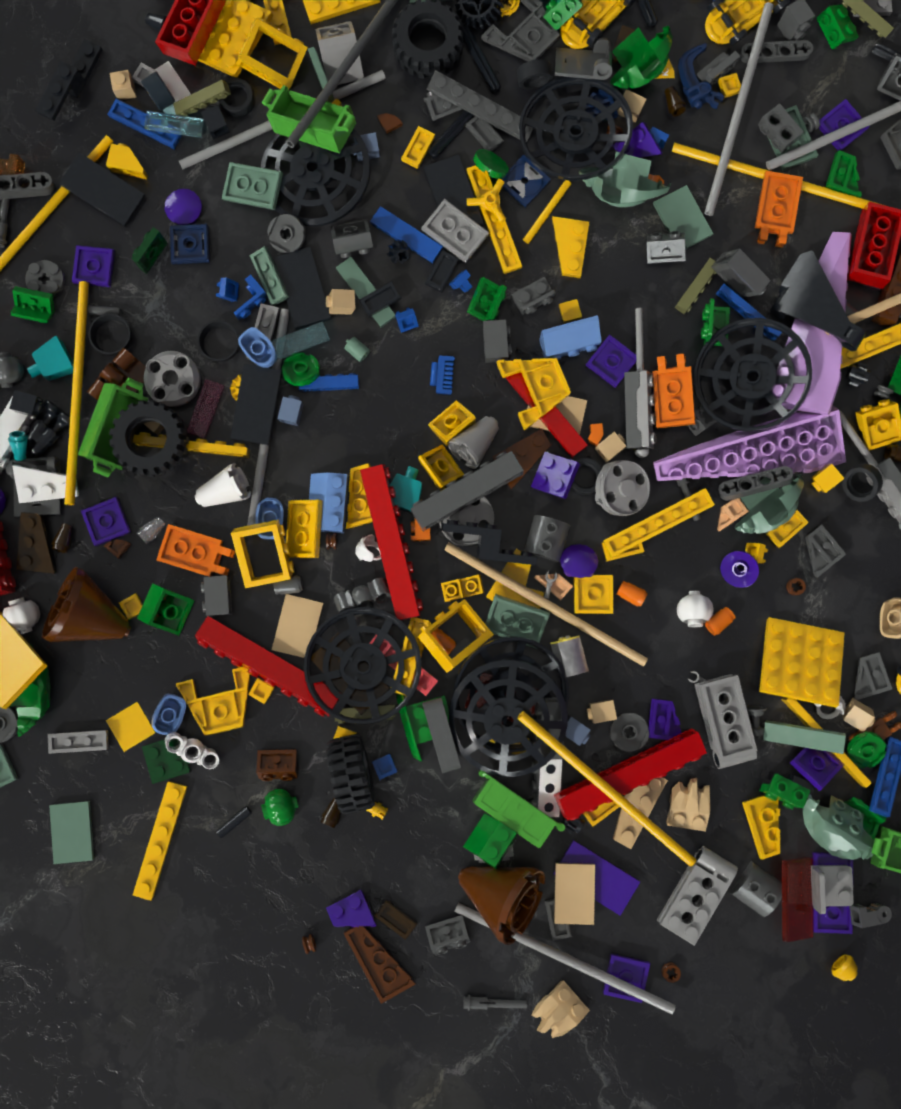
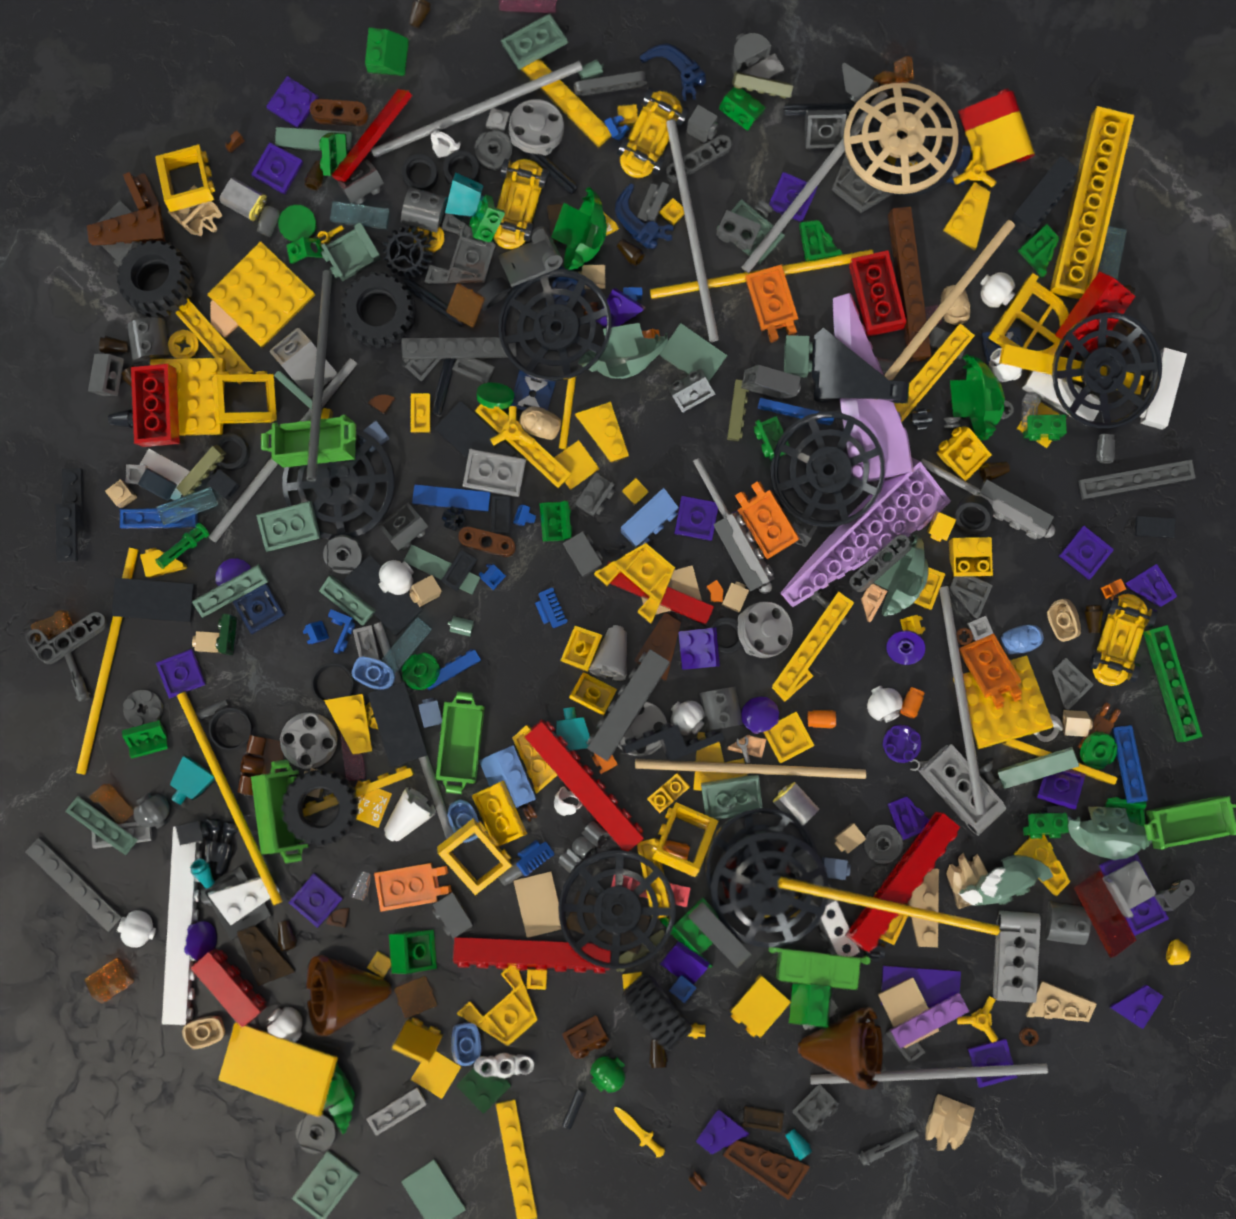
camera: 30 degrees left, 0 degrees up
none -> green pin [155,523,209,569]
none -> sand green tile [192,564,269,618]
none -> tan brick [192,631,220,653]
none -> yellow wing [324,694,372,754]
none -> yellow sticker [355,780,392,828]
none -> white plant [378,560,414,595]
none -> yellow slope [392,1017,443,1065]
none -> clear orange piece [394,975,437,1019]
none -> bright green container [435,691,485,794]
none -> clear orange piece [446,283,485,327]
none -> reddish brown piece [458,527,516,557]
none -> blue piece [516,840,554,876]
none -> tan piece [519,406,561,440]
none -> yellow sticker [554,440,599,490]
none -> yellow sword [614,1107,665,1157]
none -> dark purple tile [660,941,710,984]
none -> white plant [670,701,705,735]
none -> yellow panel [730,974,791,1038]
none -> sand green brick [784,335,812,377]
none -> teal cone [785,1129,812,1160]
none -> dark purple dish [883,725,921,763]
none -> medium lavender plate [890,993,969,1048]
none -> light grey piece [939,586,986,816]
none -> yellow slope [949,537,993,577]
none -> yellow piece [957,996,998,1043]
none -> orange tile [959,633,1022,709]
none -> sand green animal [959,855,1053,906]
none -> light grey plate [967,616,993,641]
none -> medium blue piece [1000,625,1044,655]
none -> tan wing [1026,980,1097,1022]
none -> dark purple wing [1110,985,1164,1029]

